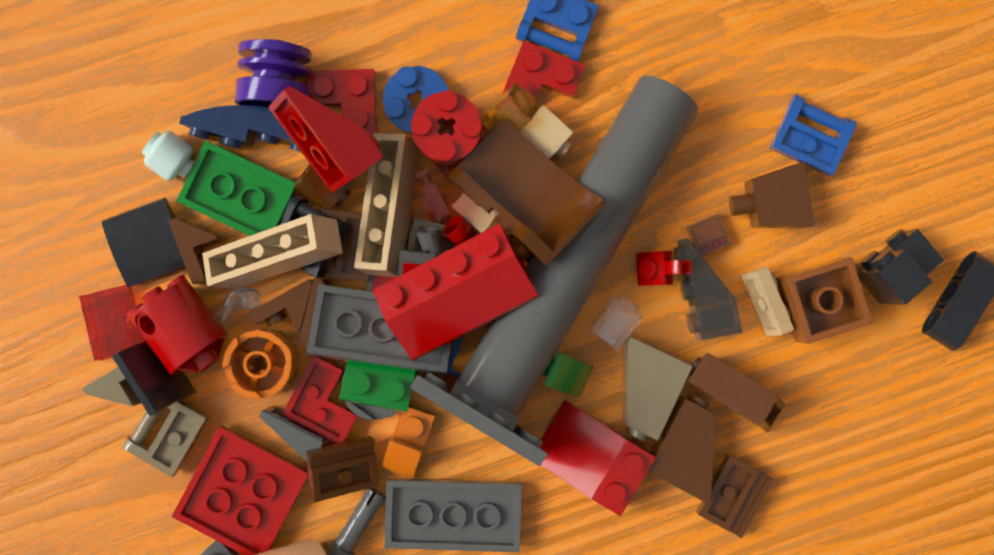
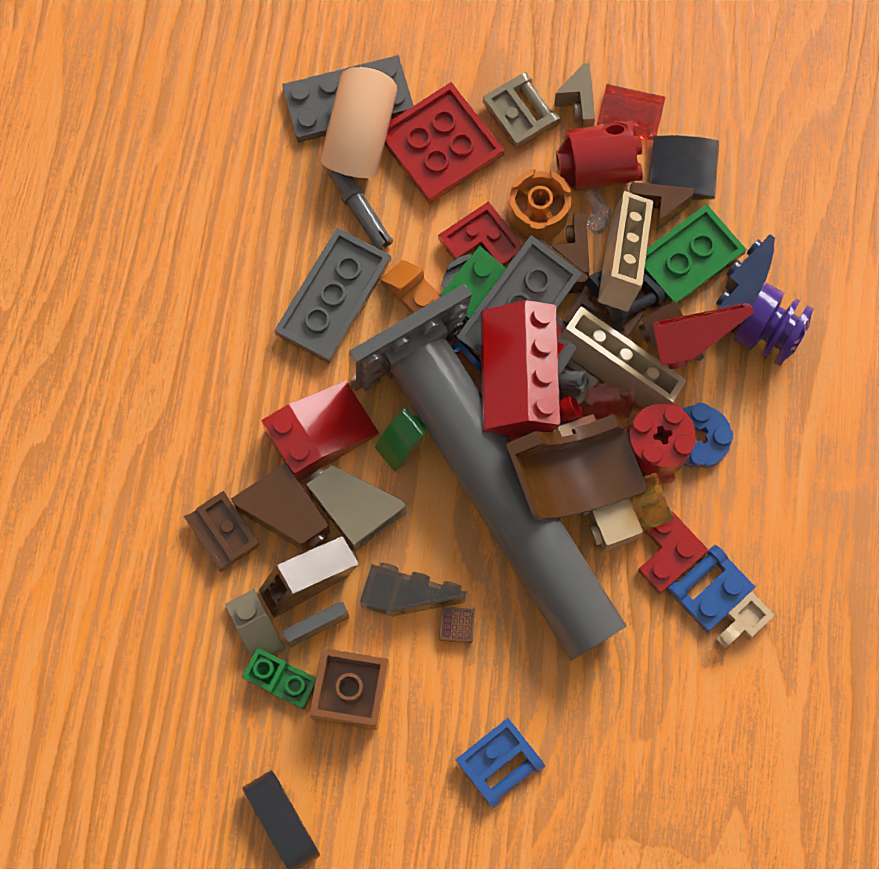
camera: 120 degrees right, 15 degrees down
slope [112,341,196,416] -> none
light aqua head [141,131,194,181] -> none
dark grey slope [259,406,327,462] -> none
reddish brown plate [306,436,379,502] -> none
red plate [307,69,377,135] -> none
clear brick [588,296,643,351] -> none
red plate [636,251,693,286] -> none
reddish brown torso [729,162,815,229] -> none
tan plate [741,267,794,337] -> none
black brick [857,229,944,305] -> none
none -> dark tan slope [225,589,285,657]
none -> green slope [242,648,316,710]
none -> dark grey tile [283,602,350,647]

